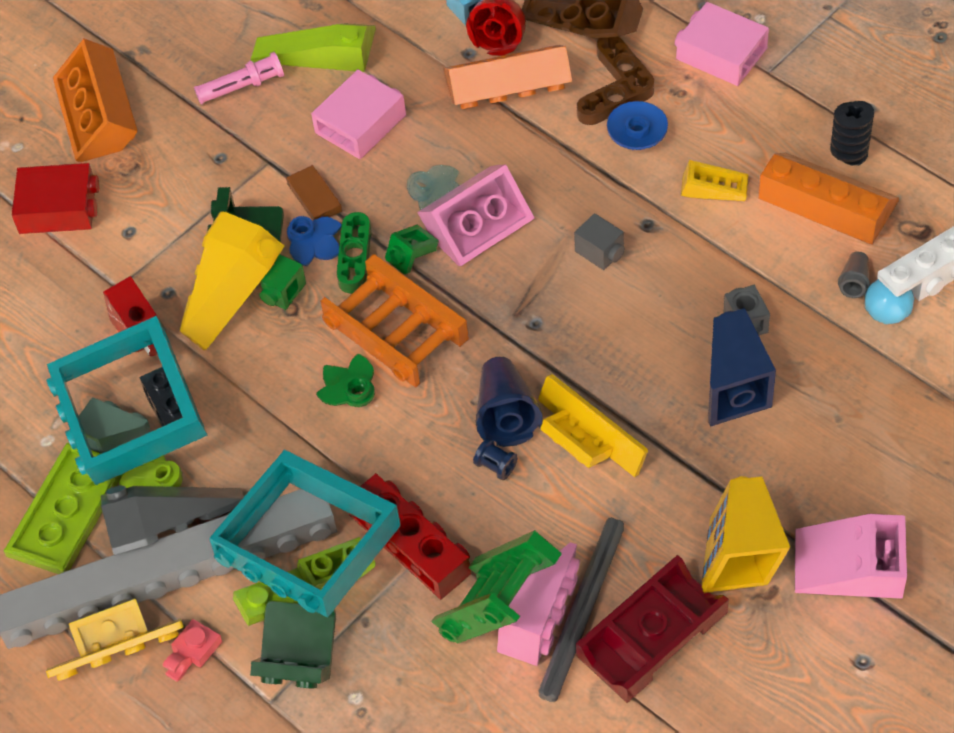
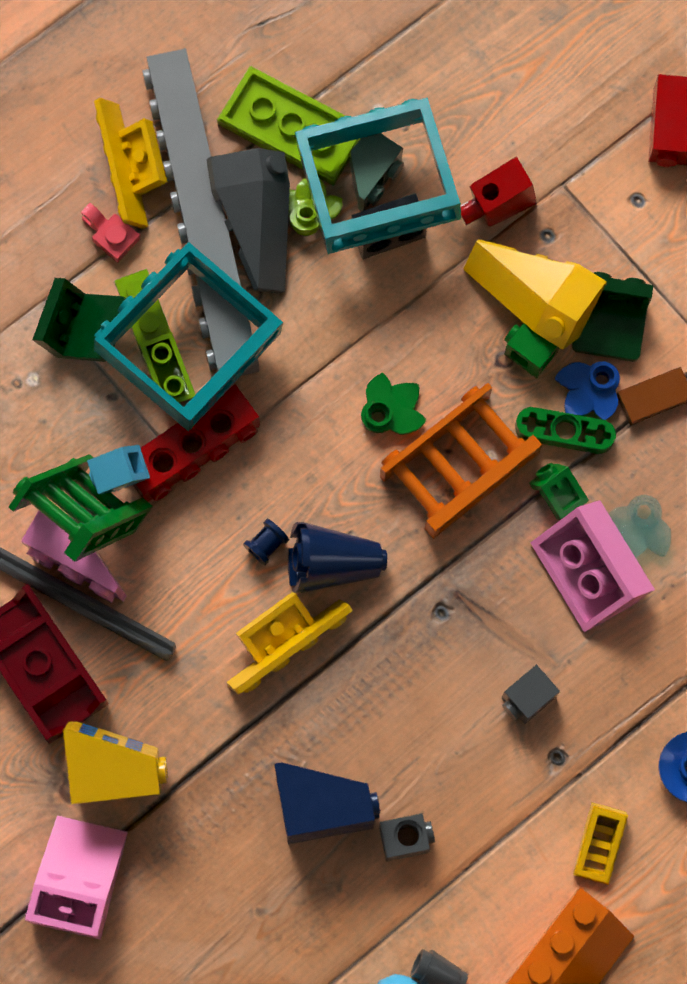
camera: 90 degrees right, 20 degrees up
none -> medium azure brick [87,445,150,494]

